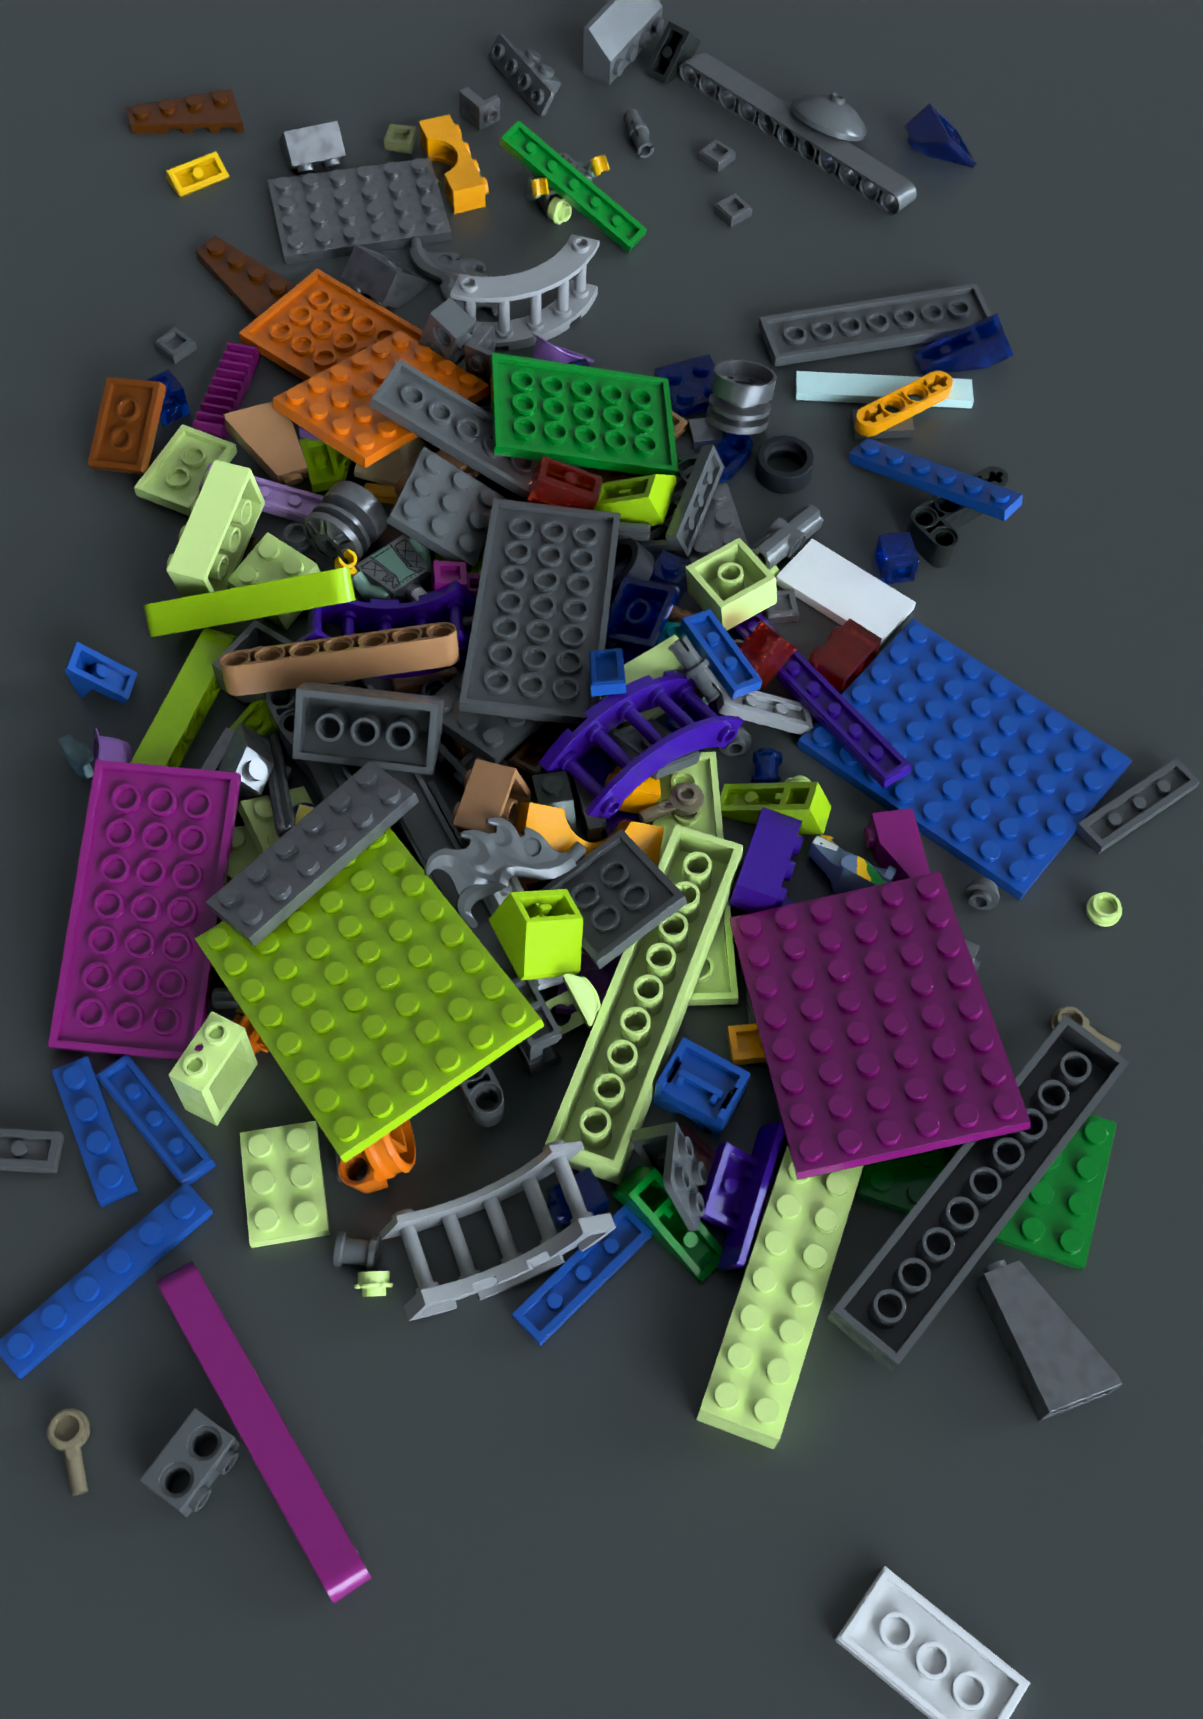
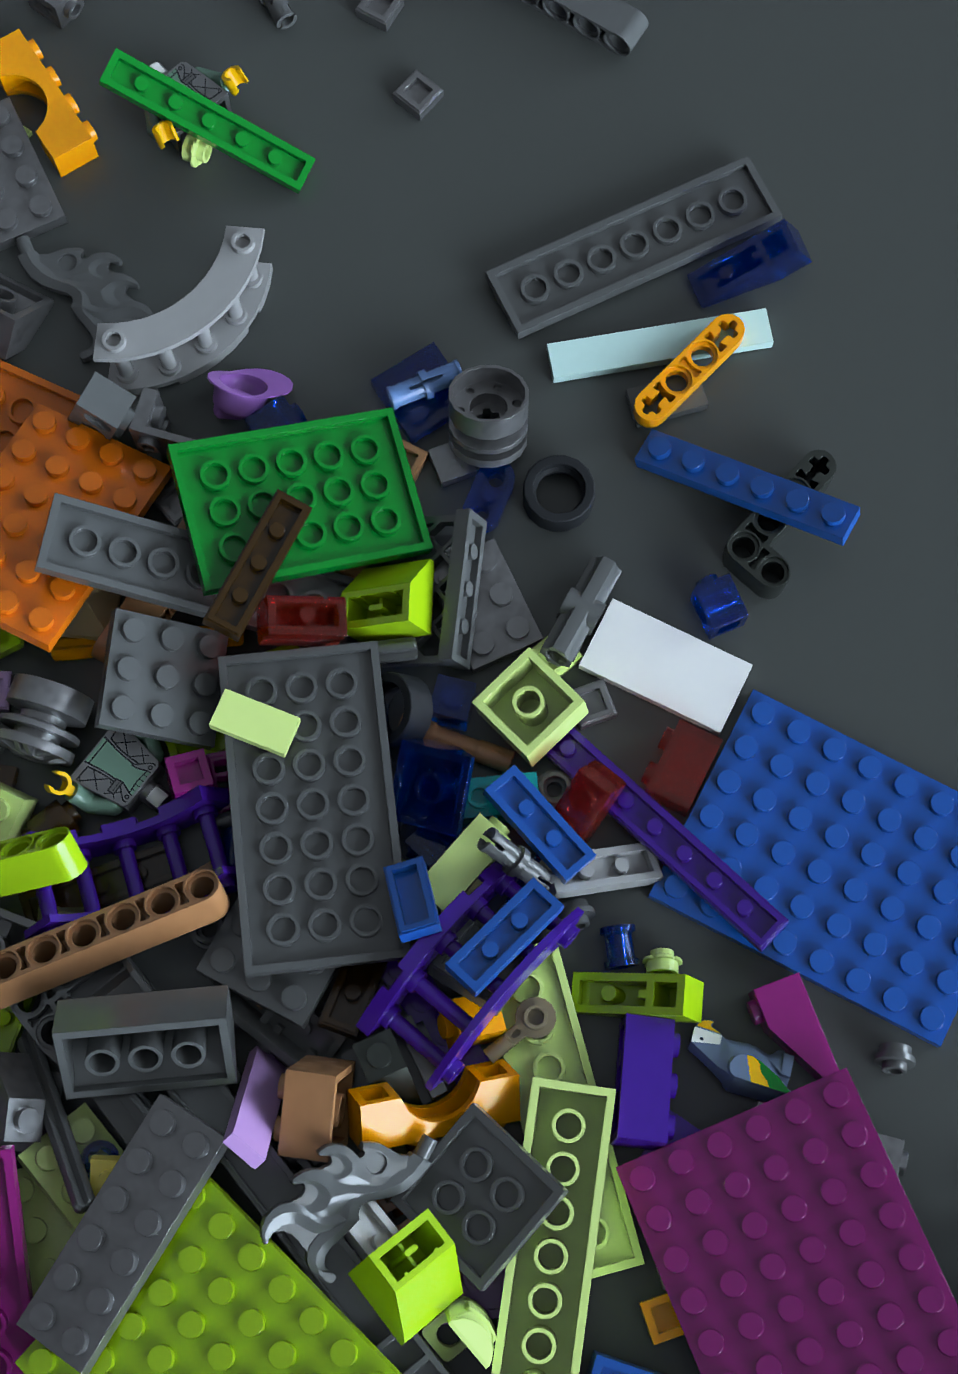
camera: 10 degrees left, 15 degrees up
none -> dark brown tile [202,489,312,642]
none -> yellowish green tile [209,688,301,758]
none -> lavender tile [223,1046,287,1169]
none -> medium blue pin [386,359,463,410]
none -> blue plate [445,877,564,998]

